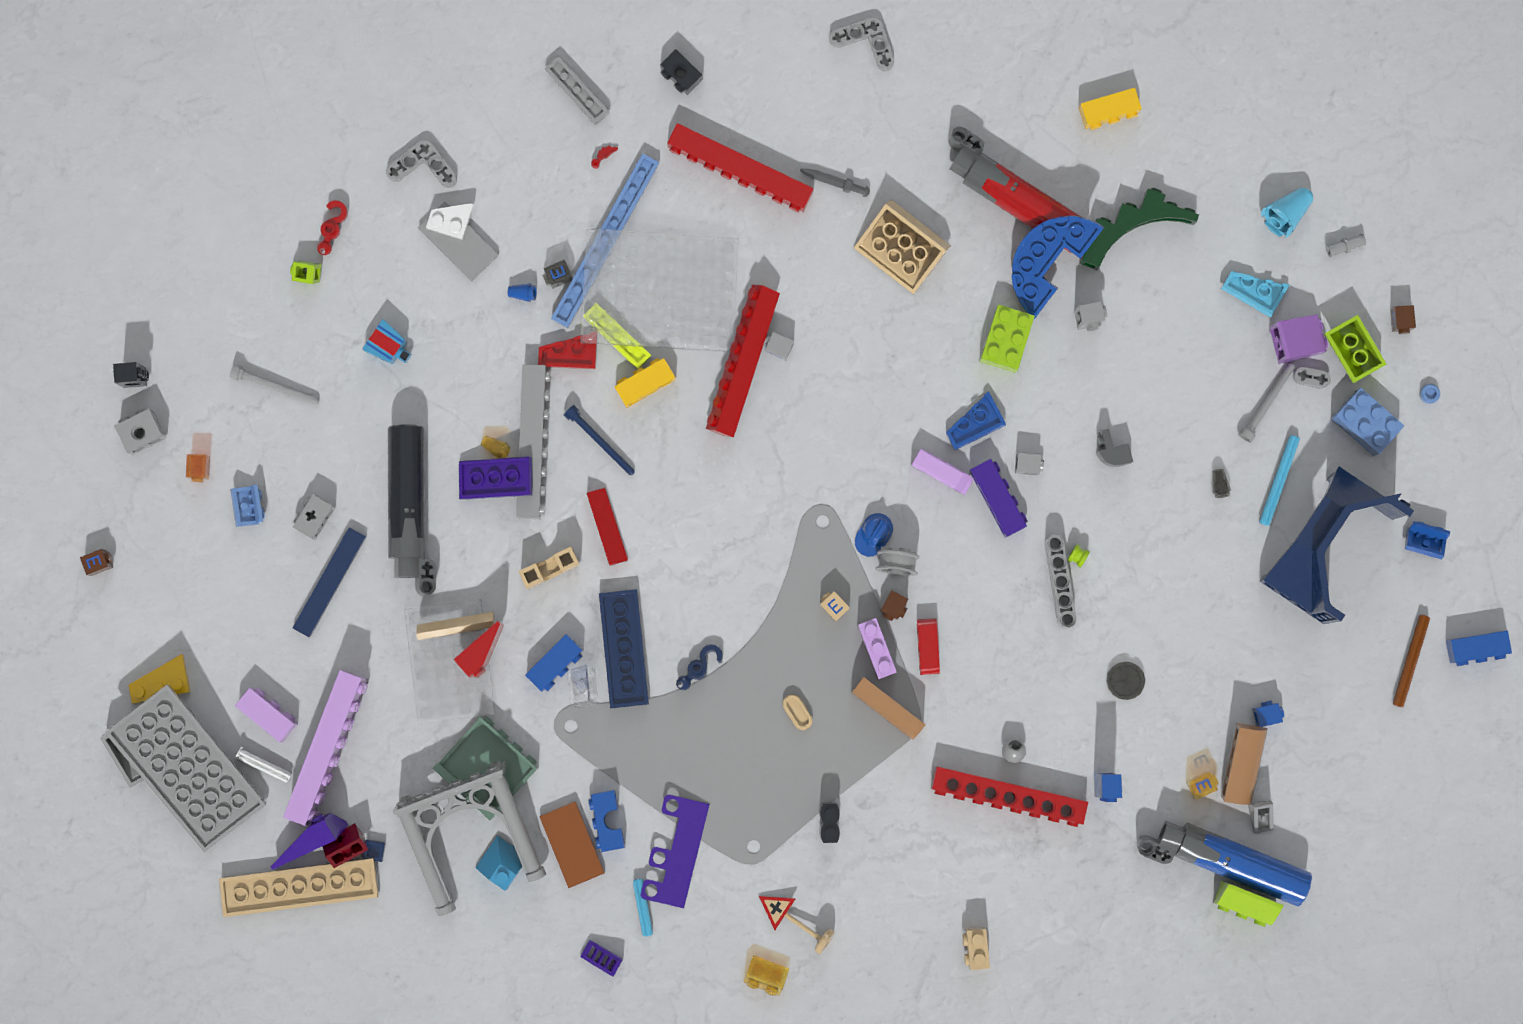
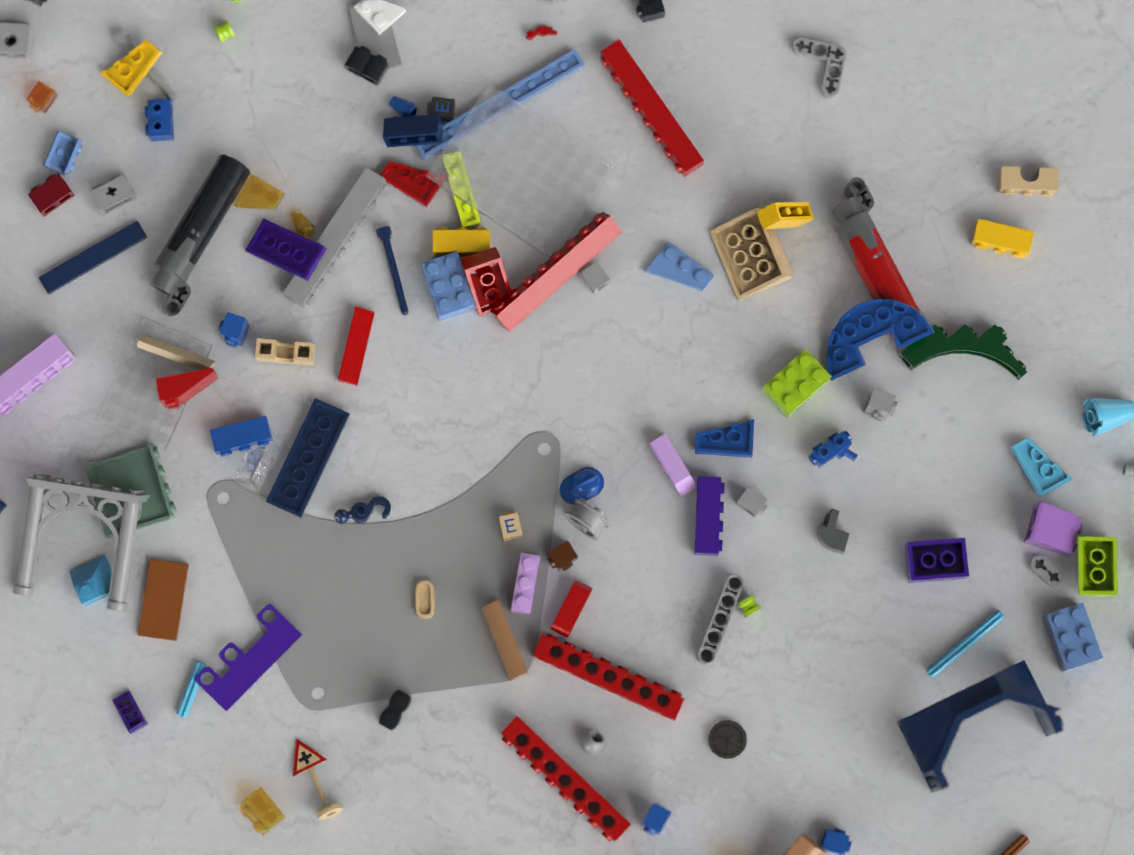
camera: 30 degrees right, 5 degrees down
torso [362,319,412,364] -> none
blue arch [588,790,625,852] -> none
dark grey sword [800,168,870,197] -> none
clear smoke cone [1212,469,1231,498] -> none
light grey piece [1238,362,1295,443] -> none
blue bracket [1405,521,1450,560] -> none
none -> dark red brick [28,173,75,217]
none -> yellow wing [100,40,162,97]
none -> blue brick [145,99,174,141]
none -> lime wheel [213,20,235,43]
none -> blue brick [218,312,250,348]
none -> clear yellow wing [234,175,286,210]
none -> black brick [345,46,389,86]
none -> dark blue brick [383,113,443,148]
none -> medium blue brick [421,252,476,321]
none -> red slope [460,247,511,317]
none -> red brick [533,633,684,721]
none -> medium blue wing [646,242,714,291]
none -> yellow brick [757,202,814,229]
none -> blue brick [808,430,858,468]
none -> dark purple brick [904,538,969,583]
none -> tan arch [998,166,1058,197]

